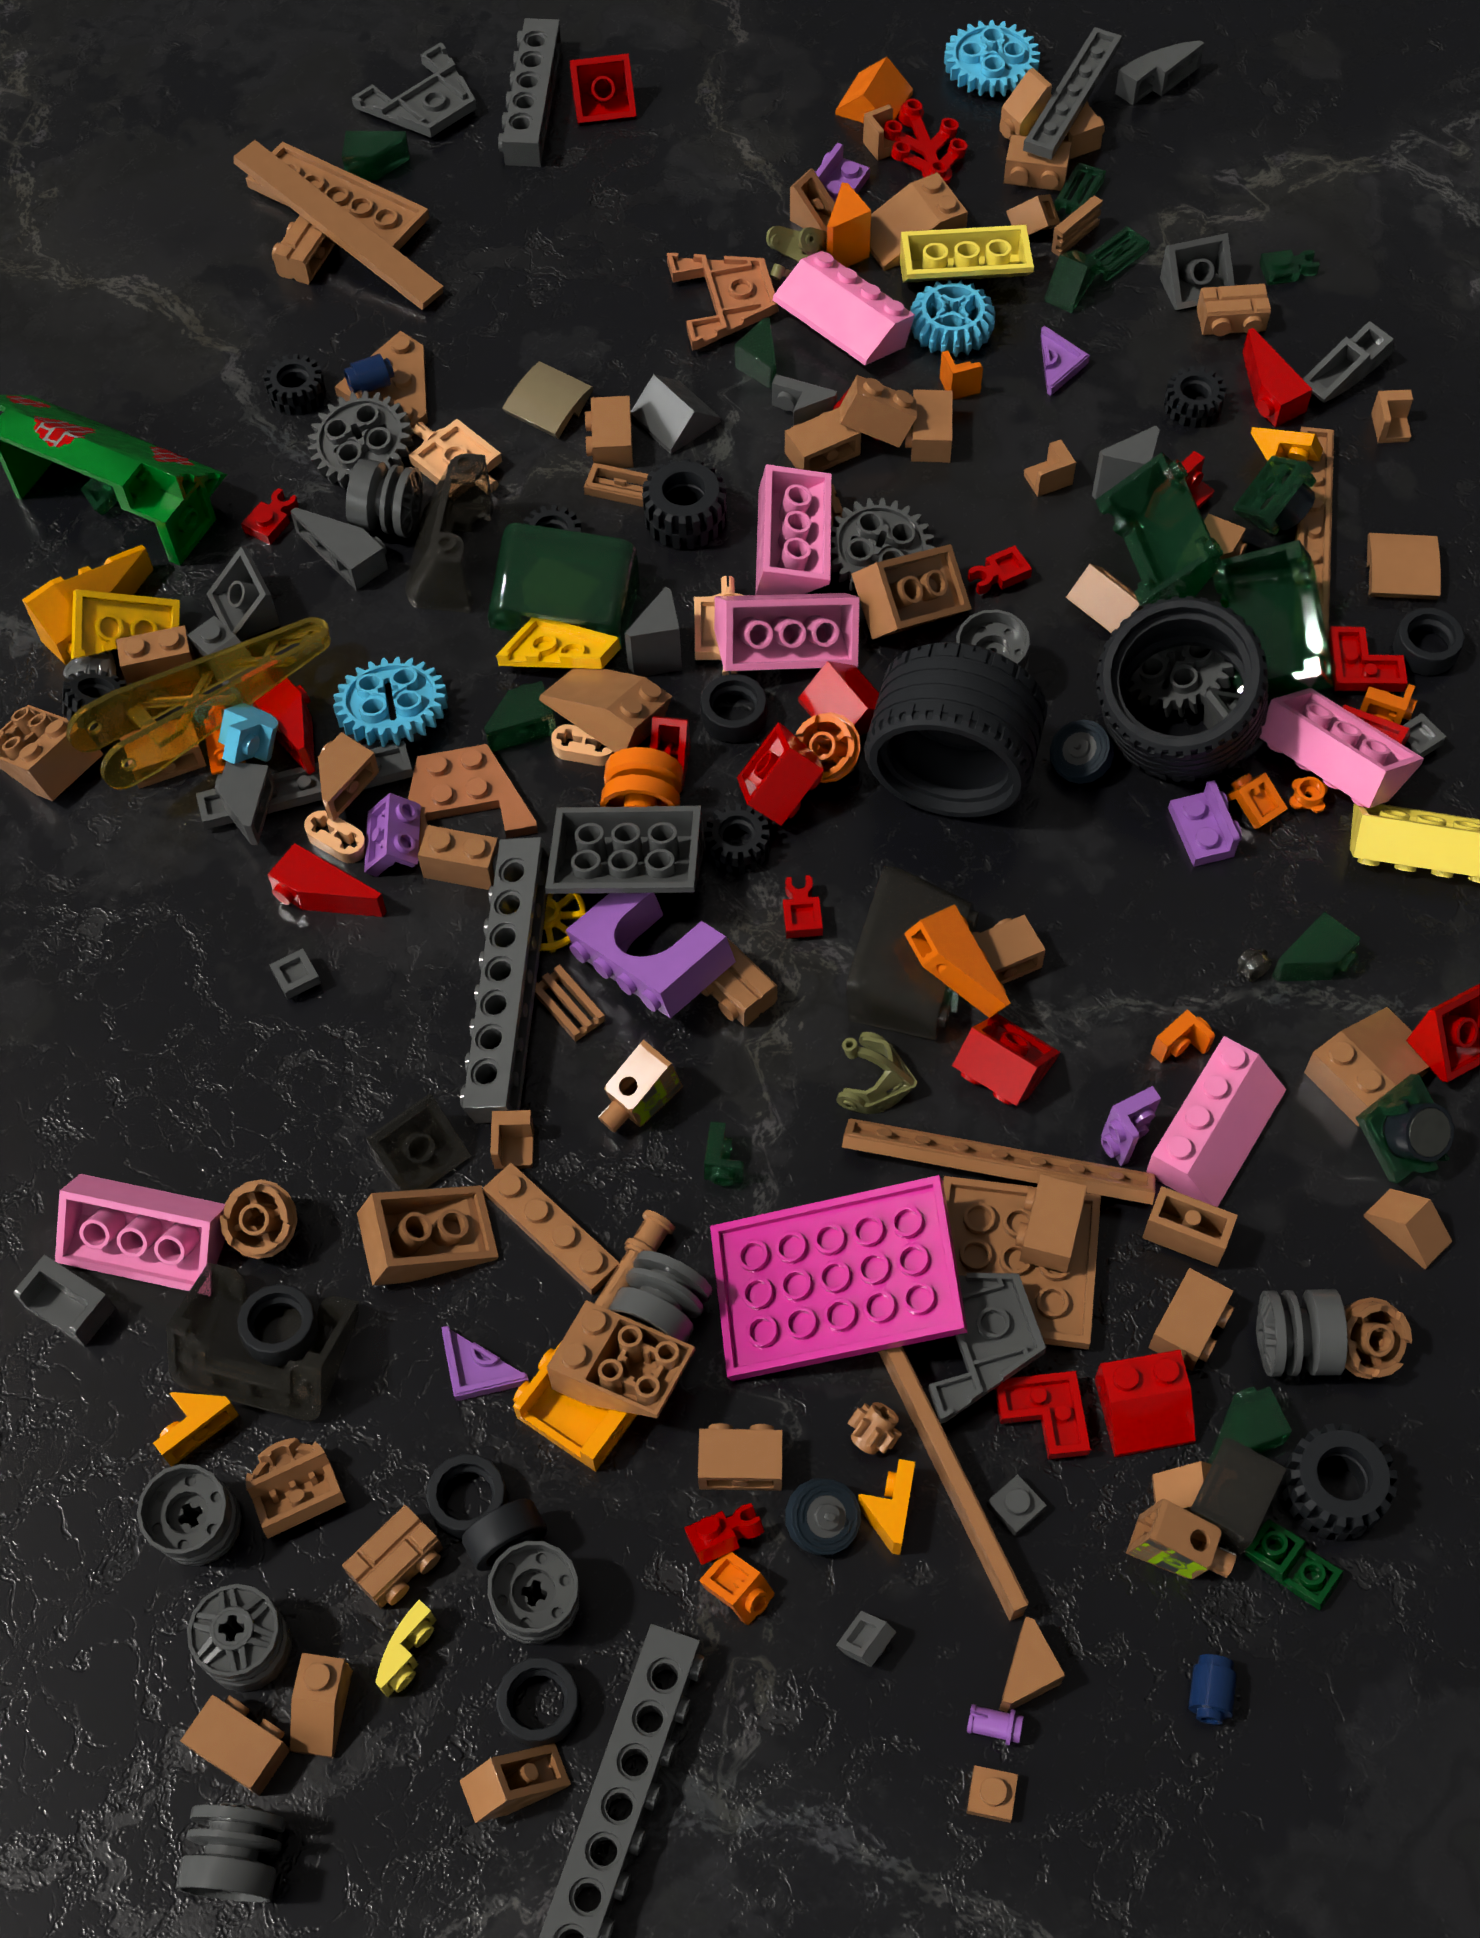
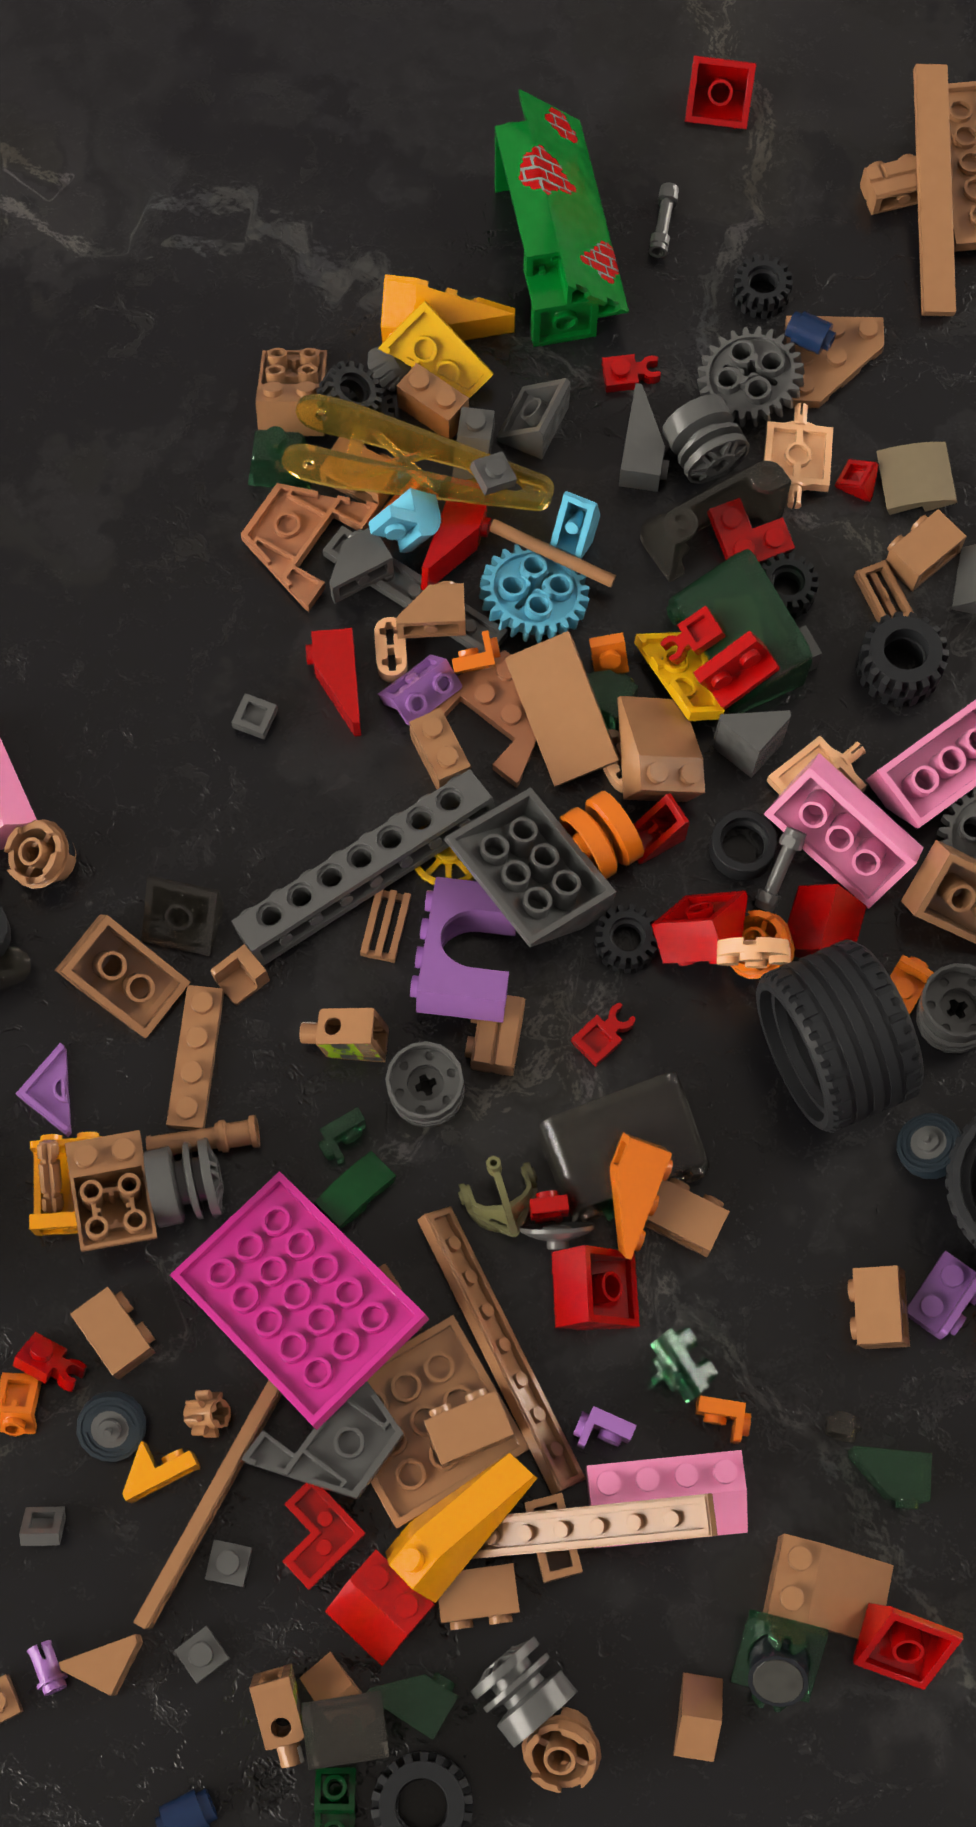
camera: 50 degrees right, 10 degrees up
none -> medium nougat axle [37,1140,64,1213]
none -> dark grey plate [174,1626,231,1684]
none -> nougat wing [241,483,379,611]
none -> clear green torso [248,426,315,490]
none -> dark green slope [314,1151,396,1230]
none -> dark grey wheel [385,1041,465,1128]
none -> light orange wedge [385,1453,537,1603]
none -> orange bracket [452,630,501,675]
none -> dark grey plate [470,451,517,496]
none -> tile [472,1493,718,1559]
none -> medium nougat bar [489,519,616,588]
none -> medium nougat tile [505,631,620,787]
none -> dark grey dish [520,1222,595,1250]
none -> red plate [529,1190,569,1224]
none -> medium azure slope [550,491,600,559]
none -> orange bracket [589,632,629,678]
none -> dark grey bar [648,182,679,258]
none -> clear green hips [650,1328,718,1403]
none -> red plate [660,605,726,665]
none -> red slope [685,55,757,129]
none -> red bracket [693,630,780,709]
none -> red plate [707,498,795,574]
none -> light nougat plate [717,937,791,968]
none -> dark grey bar [754,826,807,913]
none -> red slope [835,459,879,502]
none -> medium nougat brick [848,1265,910,1349]

